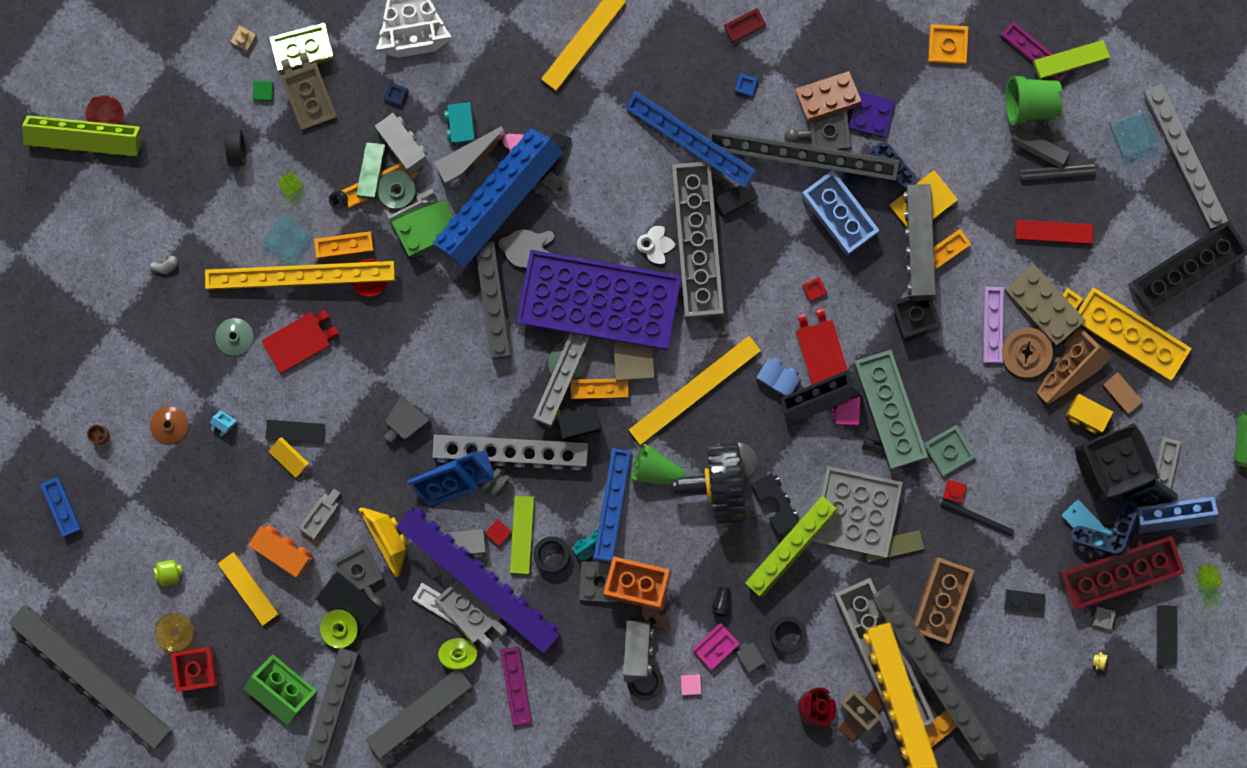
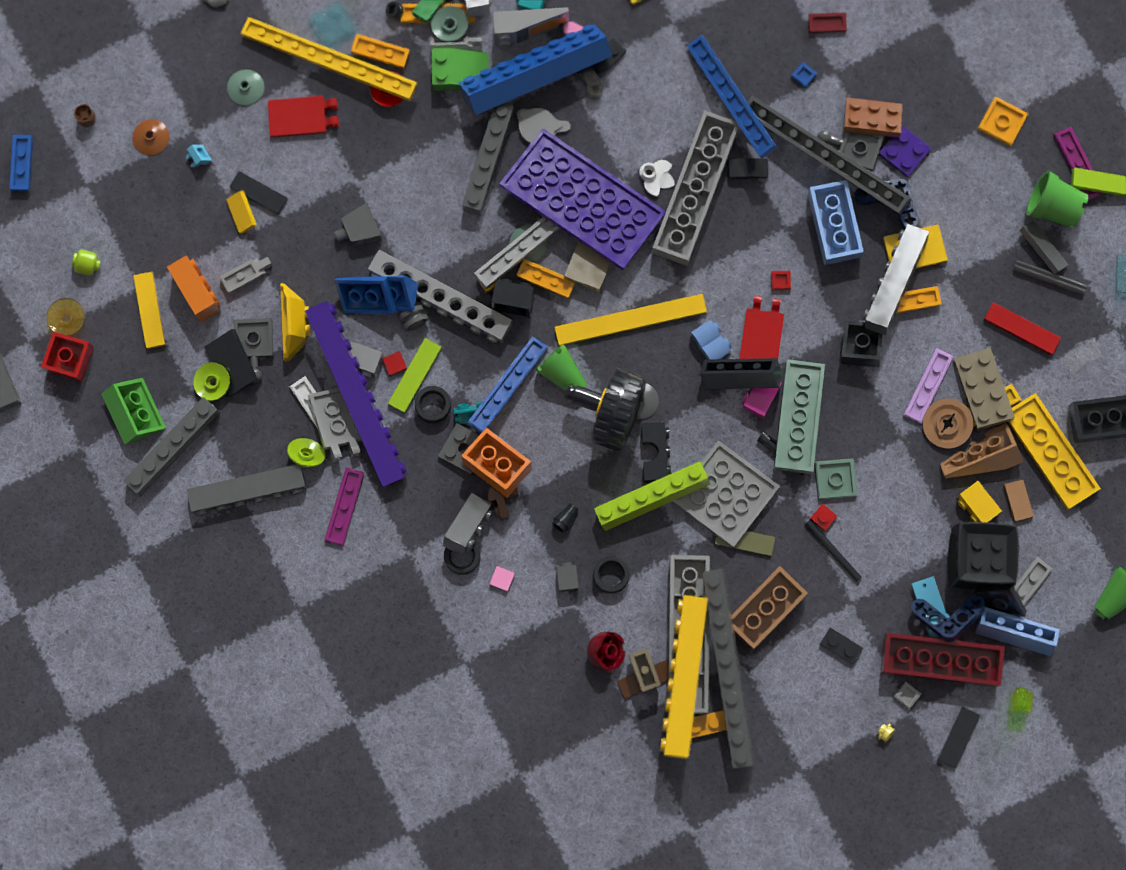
camera: 20 degrees right, 5 degrees down
dark pink plate [693,623,740,670] -> none

